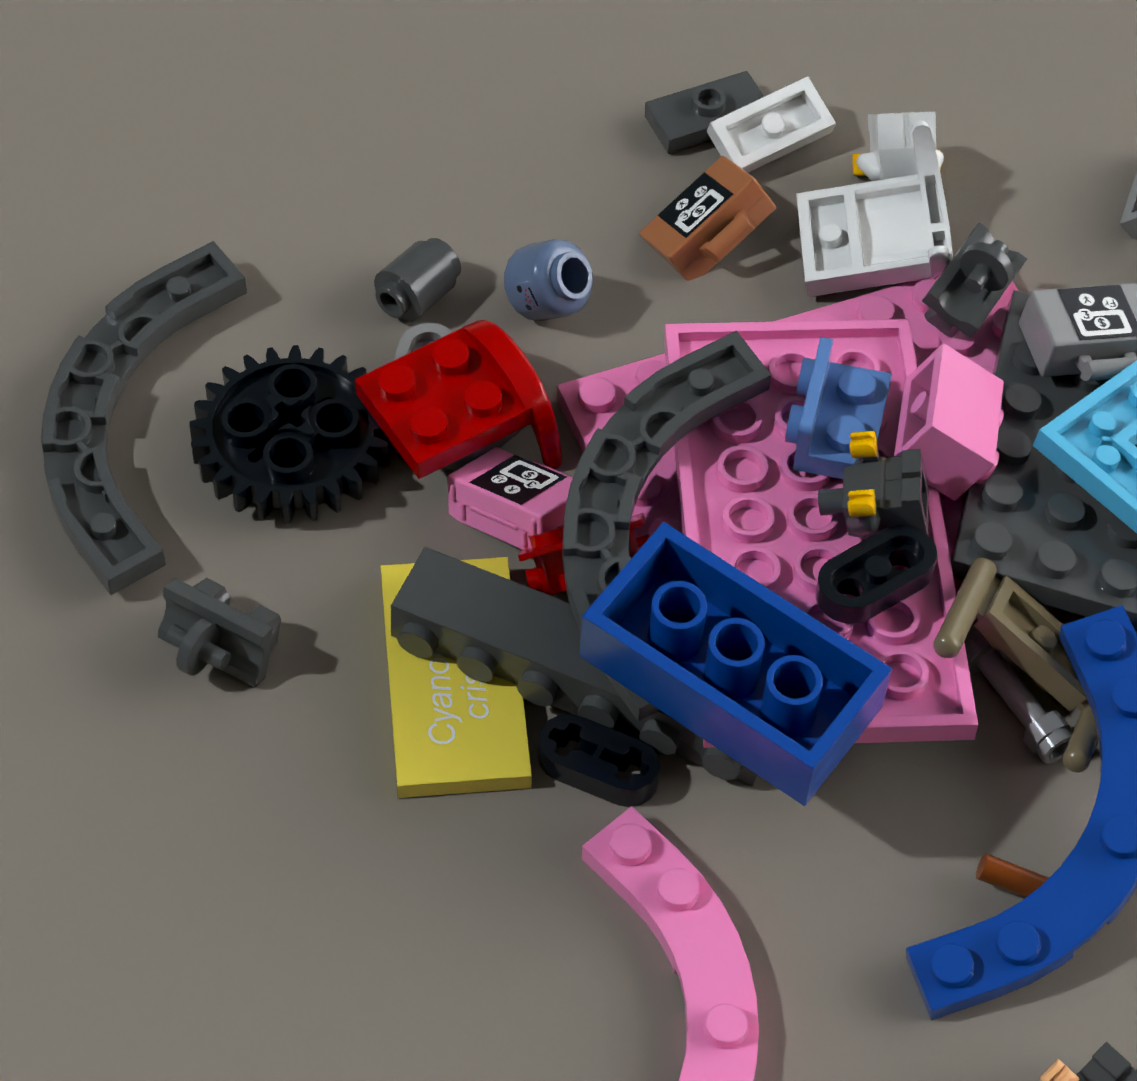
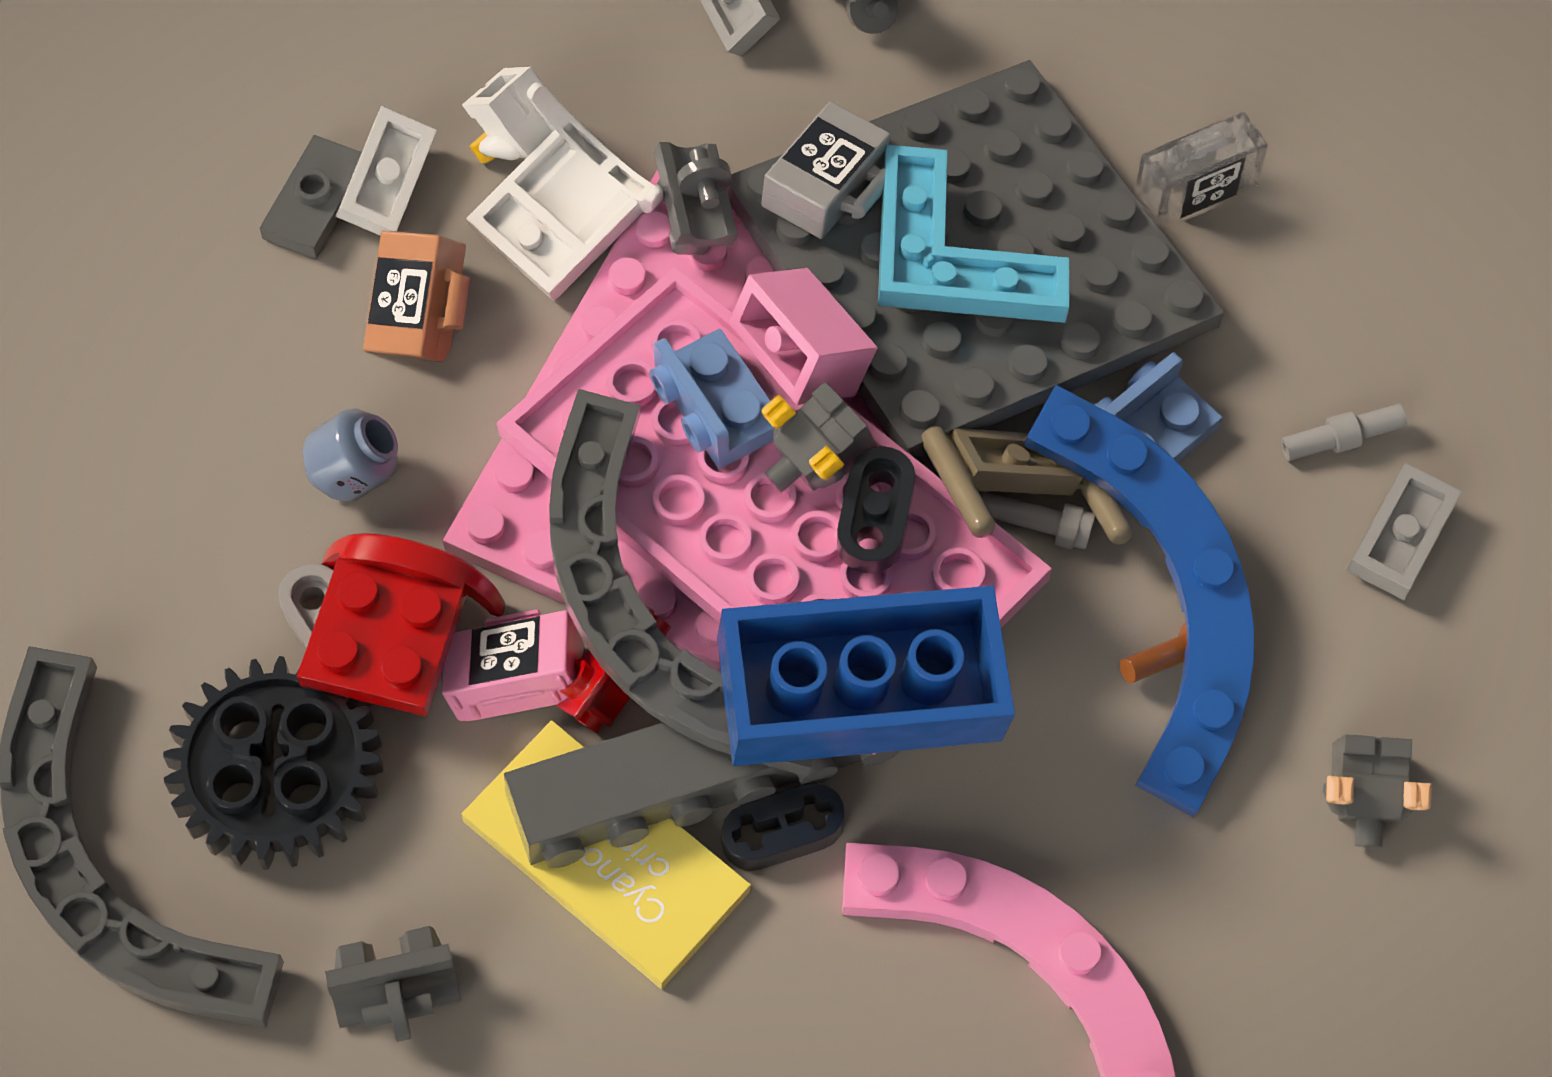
camera: 45 degrees left, 10 degrees up
dark grey brick [374,238,461,322] -> none

